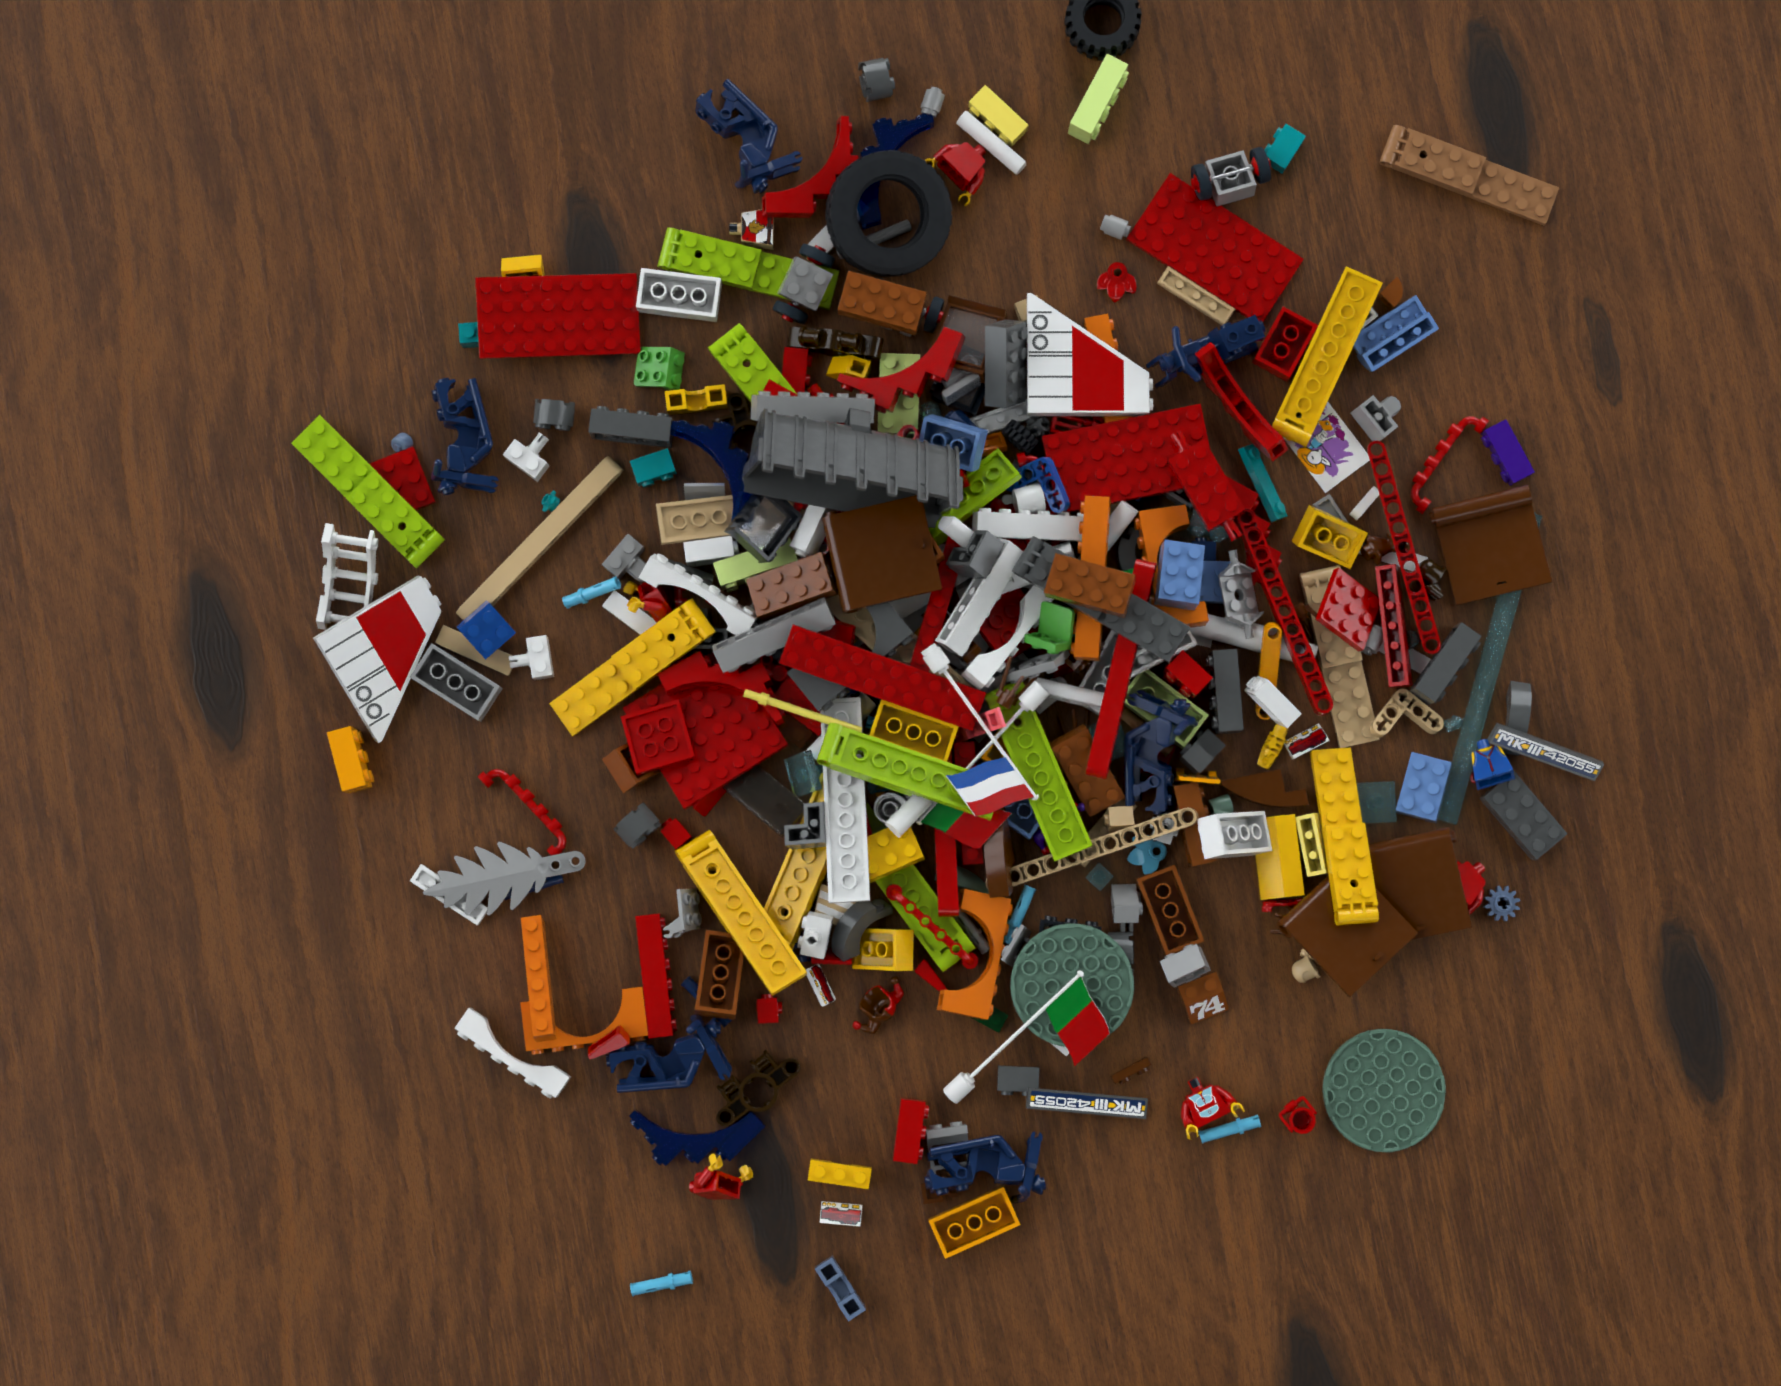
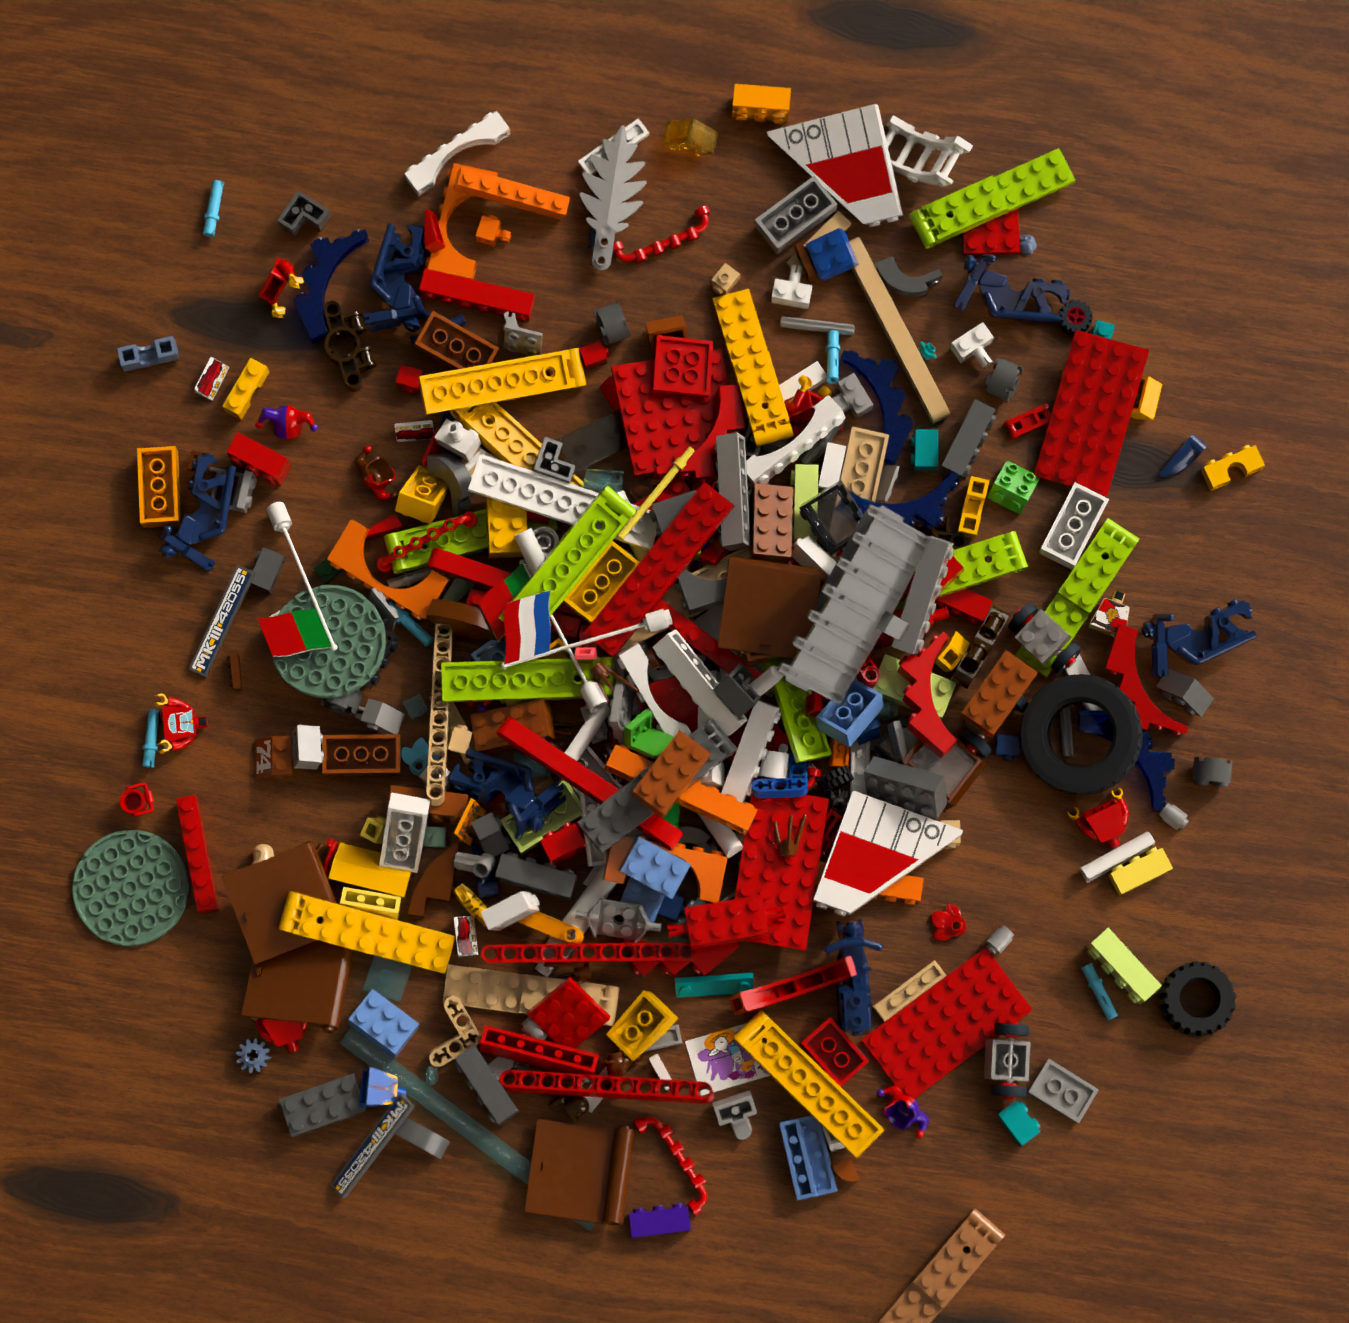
camera: 110 degrees right, 5 degrees down
none -> red brick [176,795,220,914]
none -> piece [255,405,318,439]
none -> dark grey brick [277,190,331,237]
none -> light yellow brick [360,816,386,844]
none -> light grey piece [454,852,496,878]
none -> dark blue piece [471,844,499,898]
none -> orange brick [476,215,511,246]
none -> clear yellow brick [662,118,719,156]
none -> tan brick [711,263,740,295]
none -> reddish brown plant [773,814,807,857]
none -> light grey axle [780,316,855,335]
none -> reddish brown plate [794,241,817,283]
none -> clear blue arch [840,350,914,465]
none -> dark grey arch [875,256,942,297]
none -> dark purple piece [876,1085,929,1139]
none -> dark blue brick [994,734,1023,761]
none -> red plate [1003,403,1051,440]
none -> light grey plate [1028,1059,1099,1123]
none -> black wheel [1059,300,1093,336]
none -> medium azure pin [1081,963,1118,1021]
none -> dark grey brick [1156,668,1214,717]
none -> dark blue piece [1159,434,1207,478]
none -> yellow arch [1201,445,1265,492]

